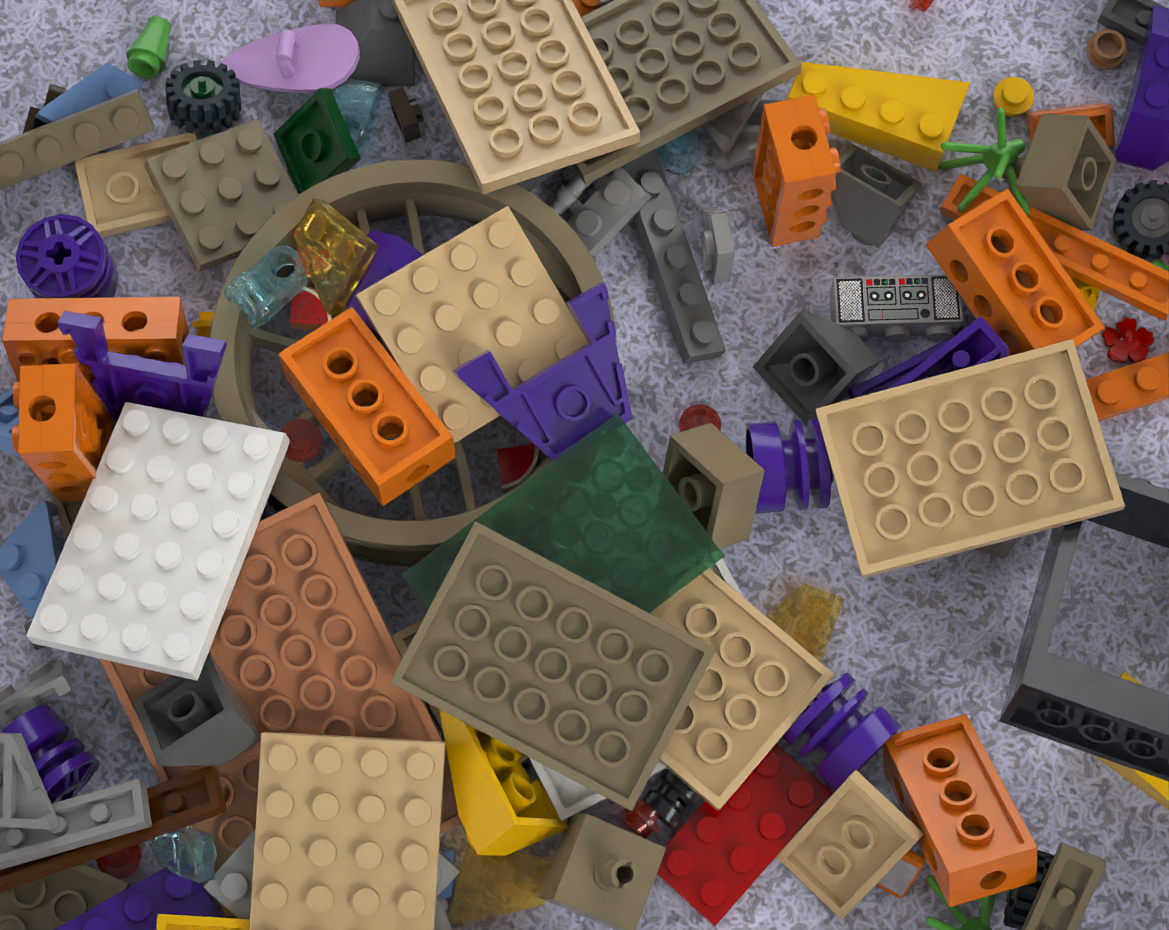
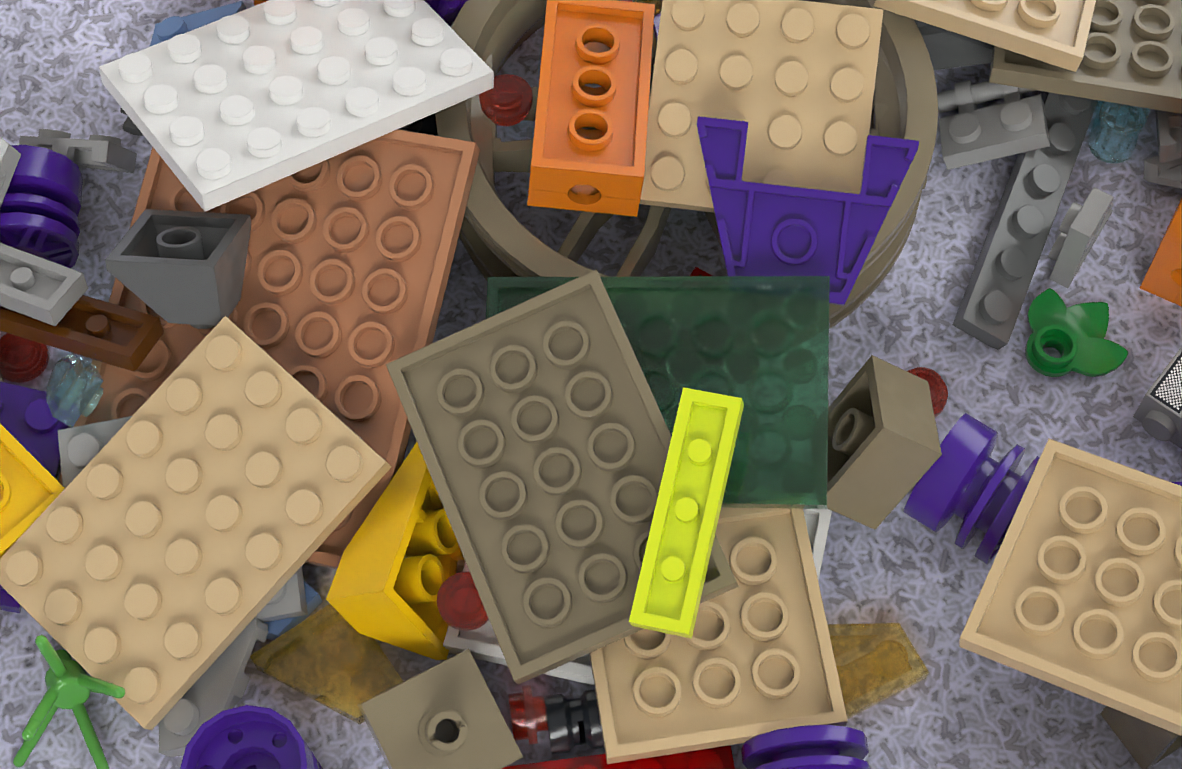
camera: 40 degrees right, 10 degrees down
dark grey slope [753,310,881,426] -> none
none -> clear red plate [437,572,489,631]
none -> neon yellow plate [629,387,744,639]
none -> green plate [1025,288,1128,377]

